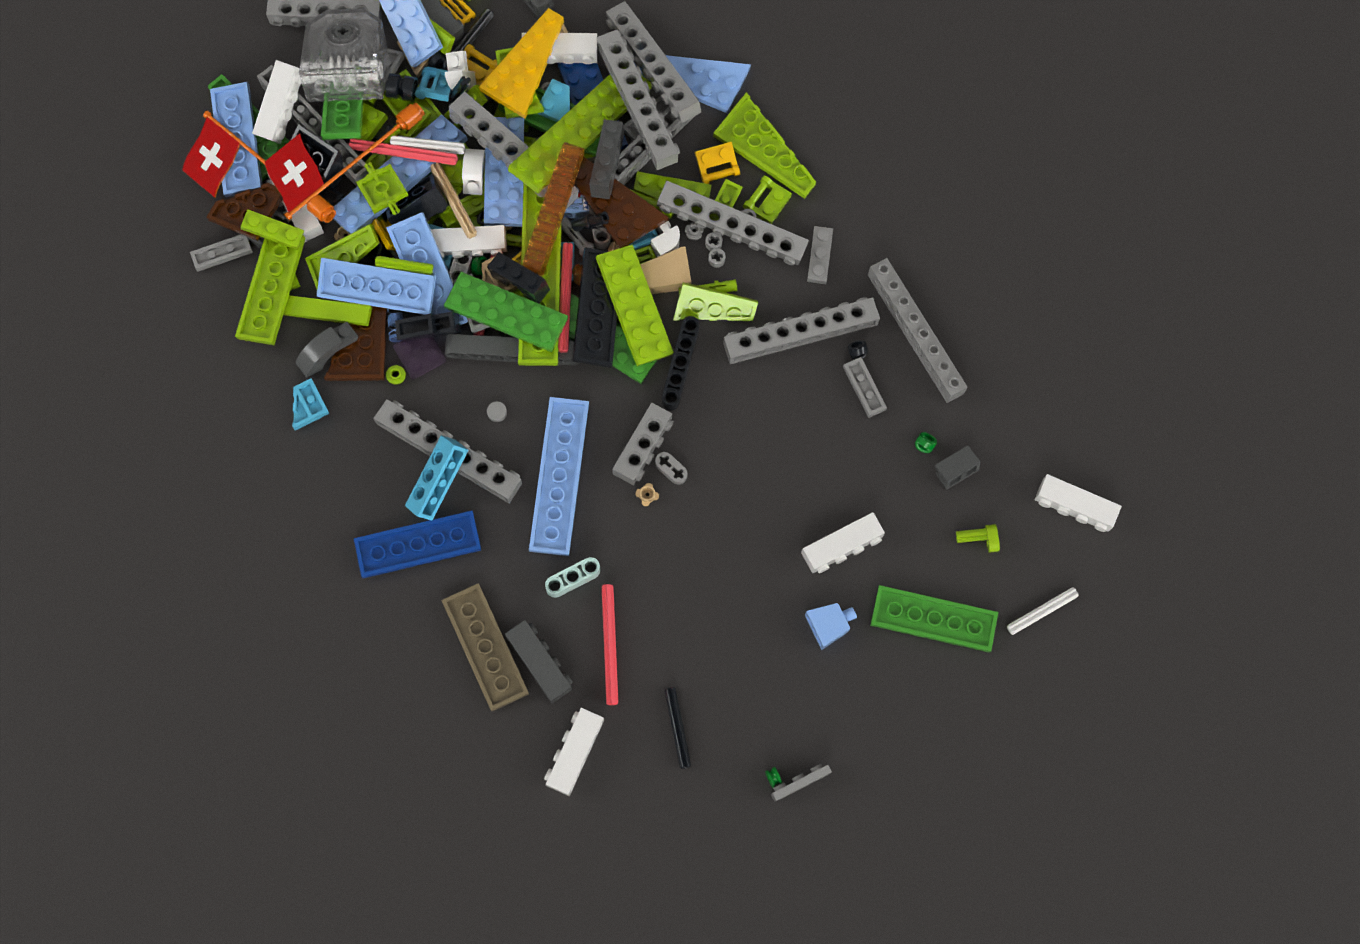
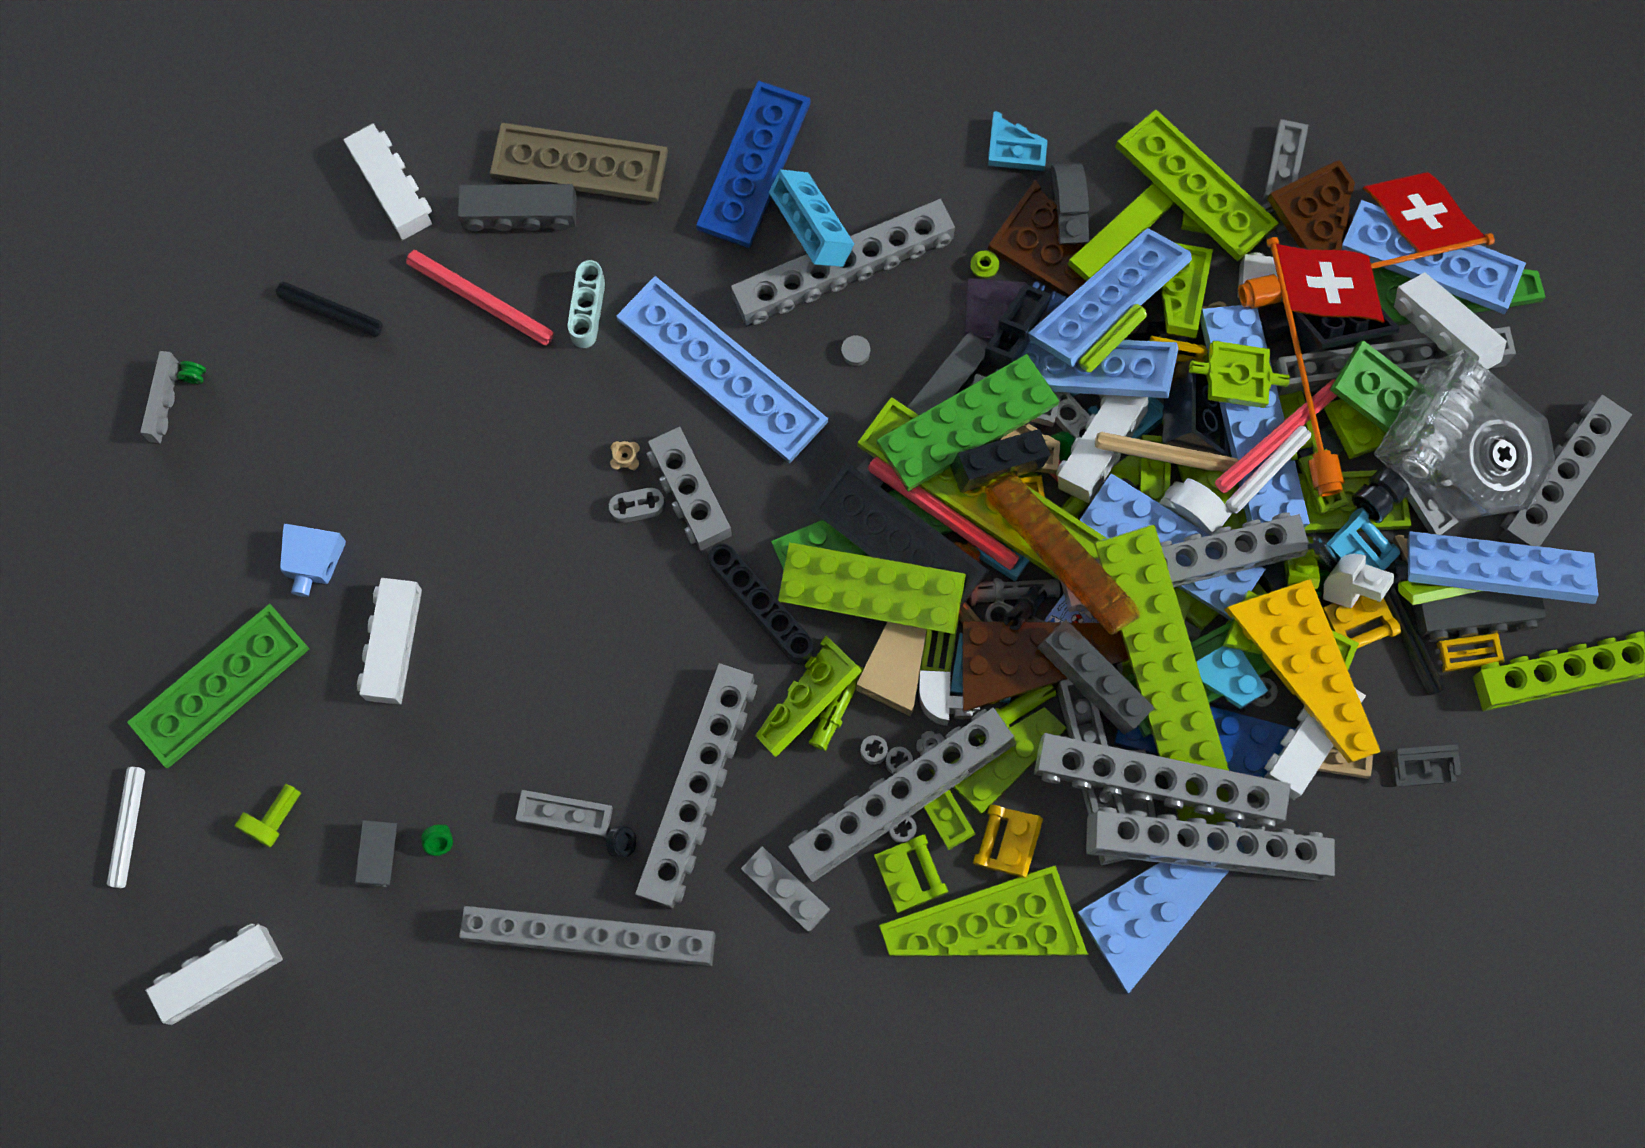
camera: 130 degrees right, 0 degrees up
lime plate [241,209,304,250] -> none

